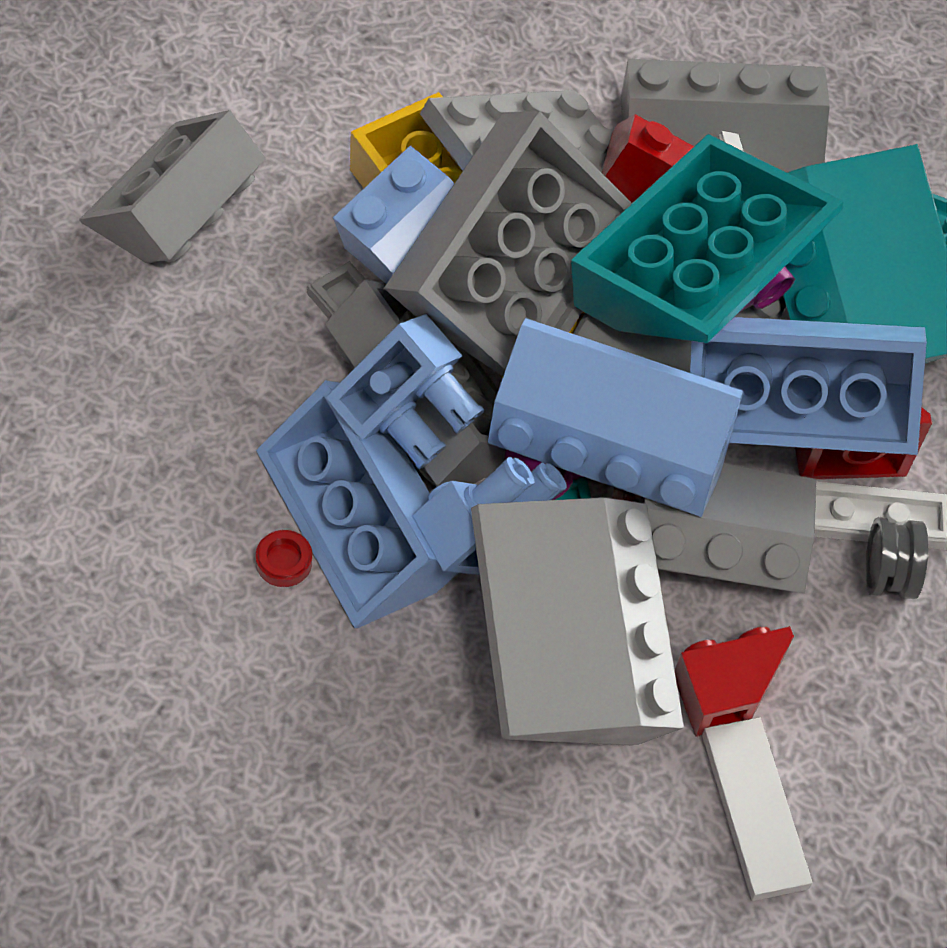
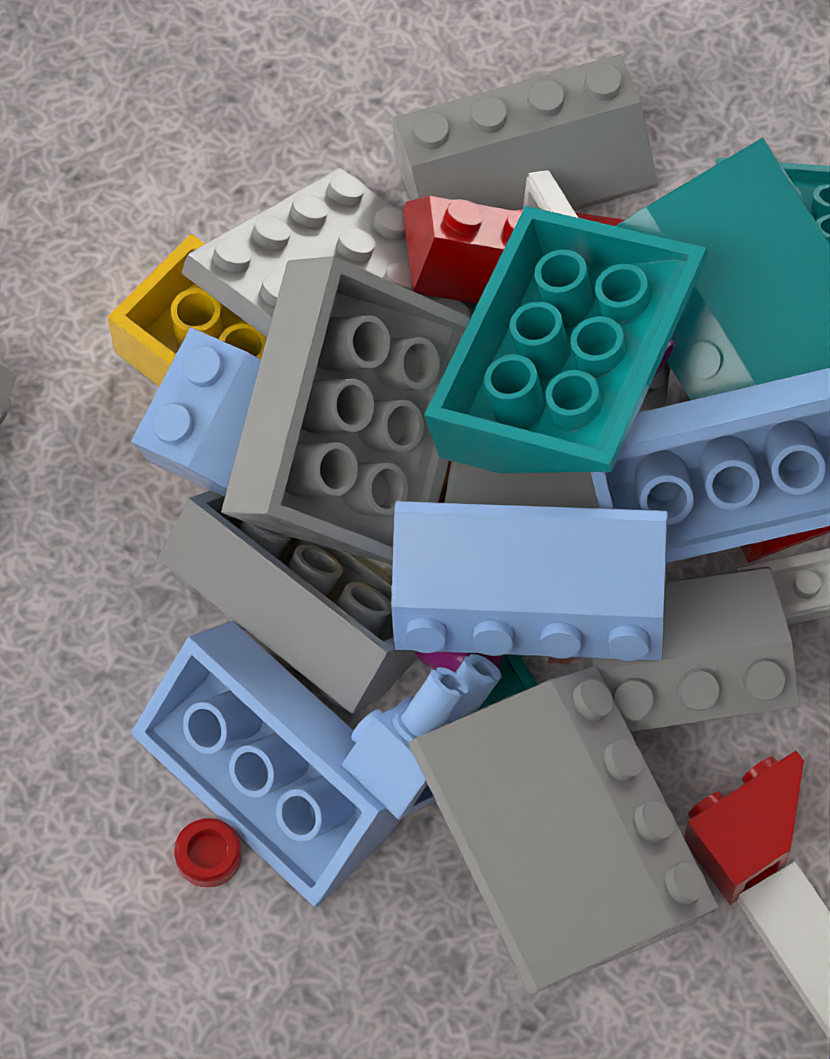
camera: 10 degrees left, 5 degrees up
light grey tile [307,261,365,319] -> none
light blue brick [325,314,484,469] -> none

